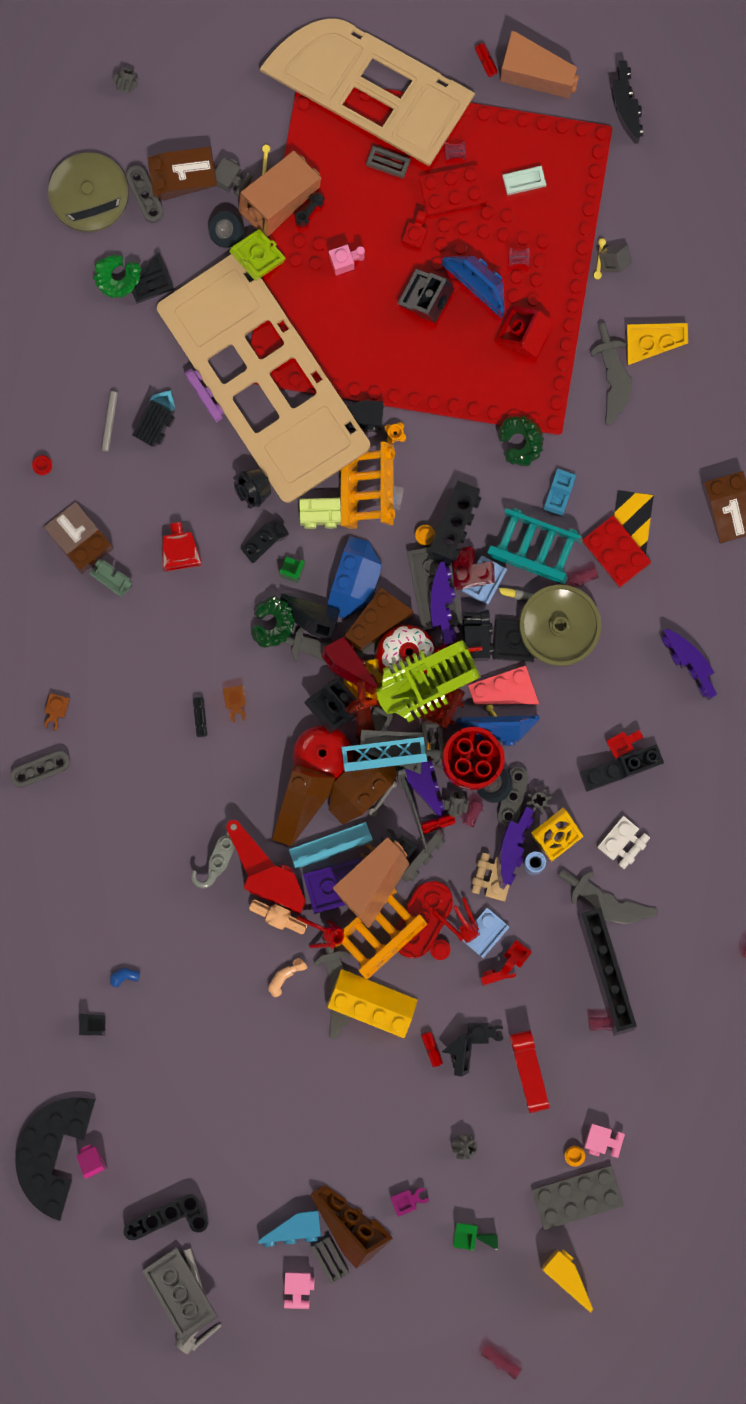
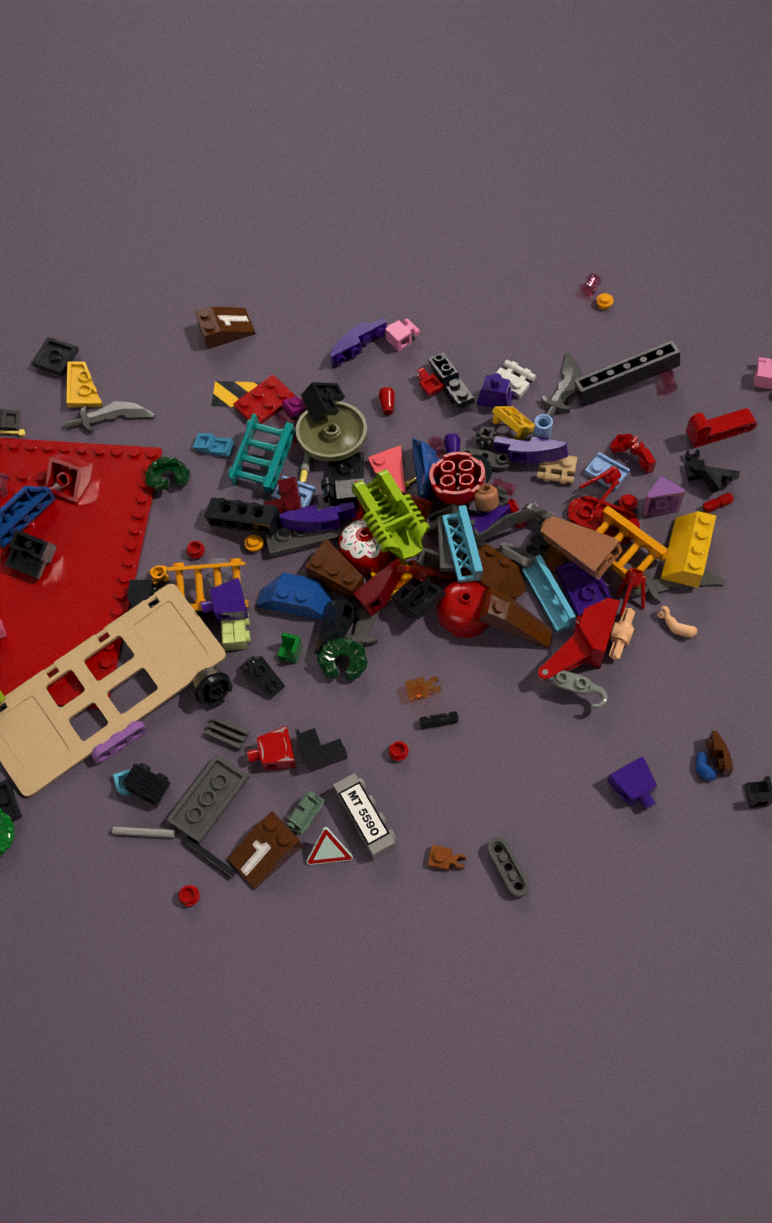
camera: 90 degrees left, 20 degrees down
none -> black plate [31,337,79,376]
none -> dark grey plate [166,755,249,844]
none -> black bar [183,836,236,879]
none -> red plate [186,541,205,559]
none -> dark purple torso [201,578,249,621]
none -> dark grey tile [204,716,249,750]
none -> magenta plate [282,396,307,417]
none -> black panel [294,728,348,773]
none -> black panel [301,382,345,423]
none -> piece [307,827,353,865]
none -> brick [333,773,397,860]
none -> red cone [378,387,395,415]
none -> bright pink brick [385,318,421,352]
none -> red plate [389,741,409,761]
none -> clear pink bush [428,436,444,458]
none -> dark purple cone [443,433,461,454]
none -> nougat head [474,484,499,513]
none -> dark purple torso [476,373,513,408]
none -> light grey plate [498,543,535,568]
none -> light orange plate [596,293,614,310]
none -> dark purple torso [607,756,657,810]
none -> medium lavender slope [642,476,685,517]
none -> reddish brown slope [706,731,734,776]

